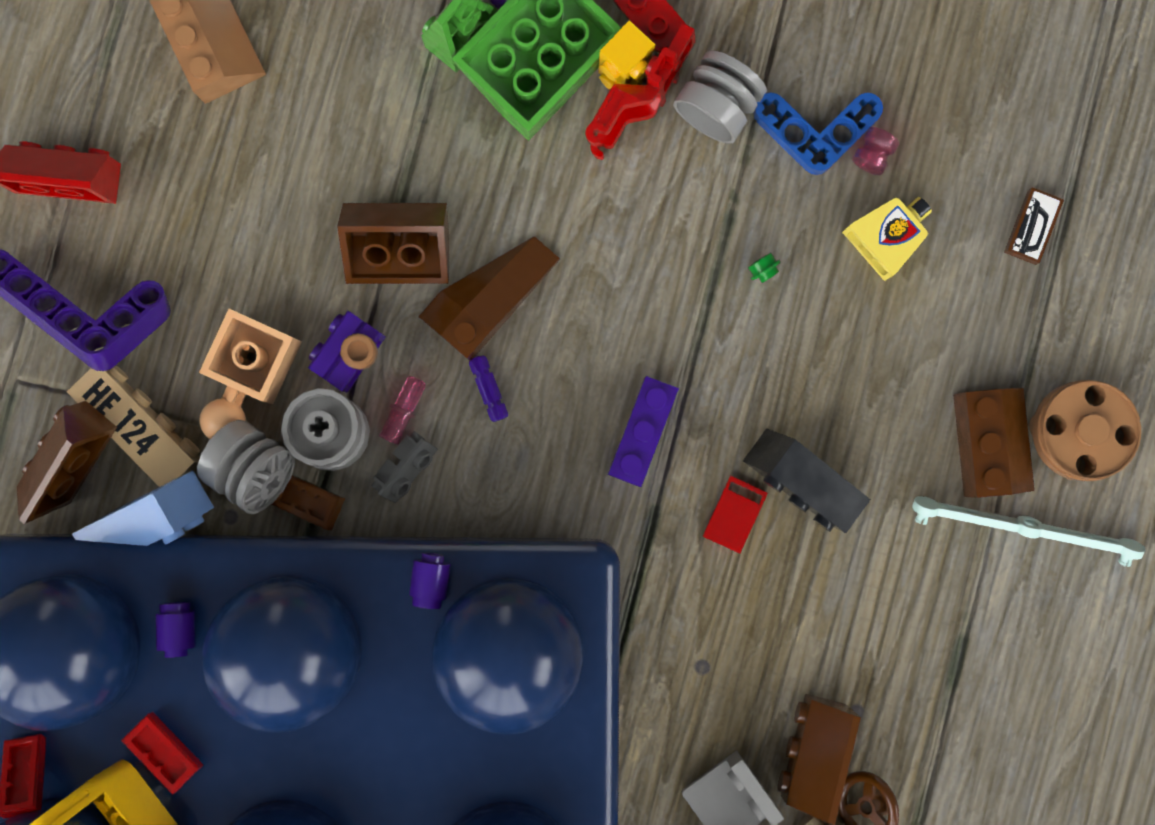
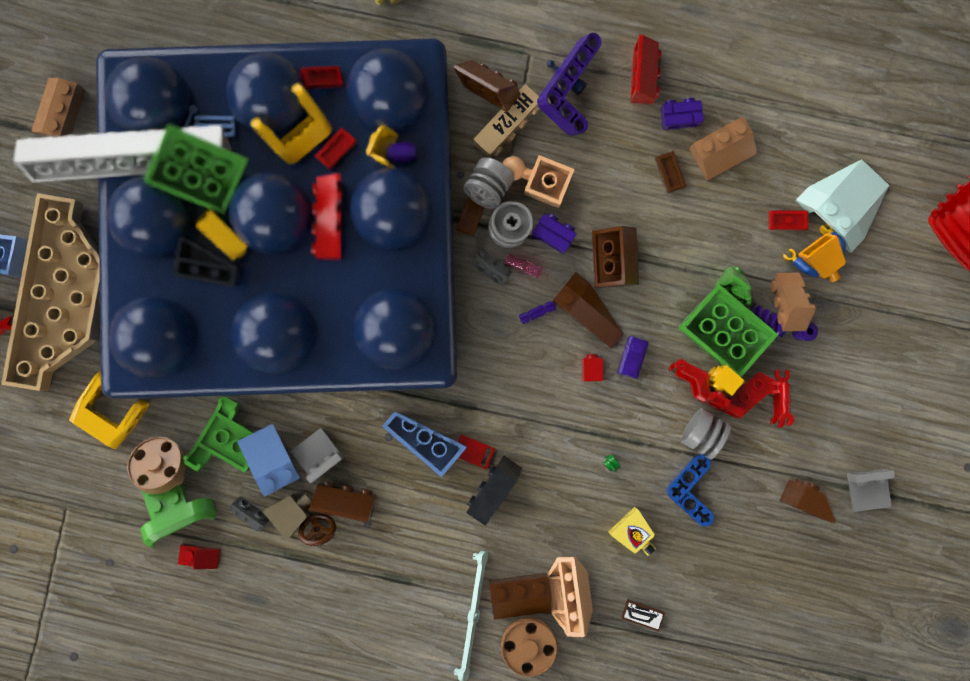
camera: 85 degrees right, 0 degrees up
medium blue slope [72,470,214,546] -> none
medium nougat tile [340,333,378,370] -> none
dark purple brick [409,553,451,609] -> none
dark purple arch [607,376,679,487] -> none
clear pink wheel [852,127,900,176] -> none
none -> red wedge [312,173,342,260]
none -> yellow piece [366,124,398,168]
none -> medium blue wedge [382,411,467,477]
none -> dark blue hinge [547,60,587,96]
none -> light nougat wedge [547,557,593,637]
none -> red brick [582,354,603,382]
none -> dark purple brick [617,336,649,379]
none -> reddish brown plate [655,151,686,194]
none -> dark purple brick [660,98,704,130]

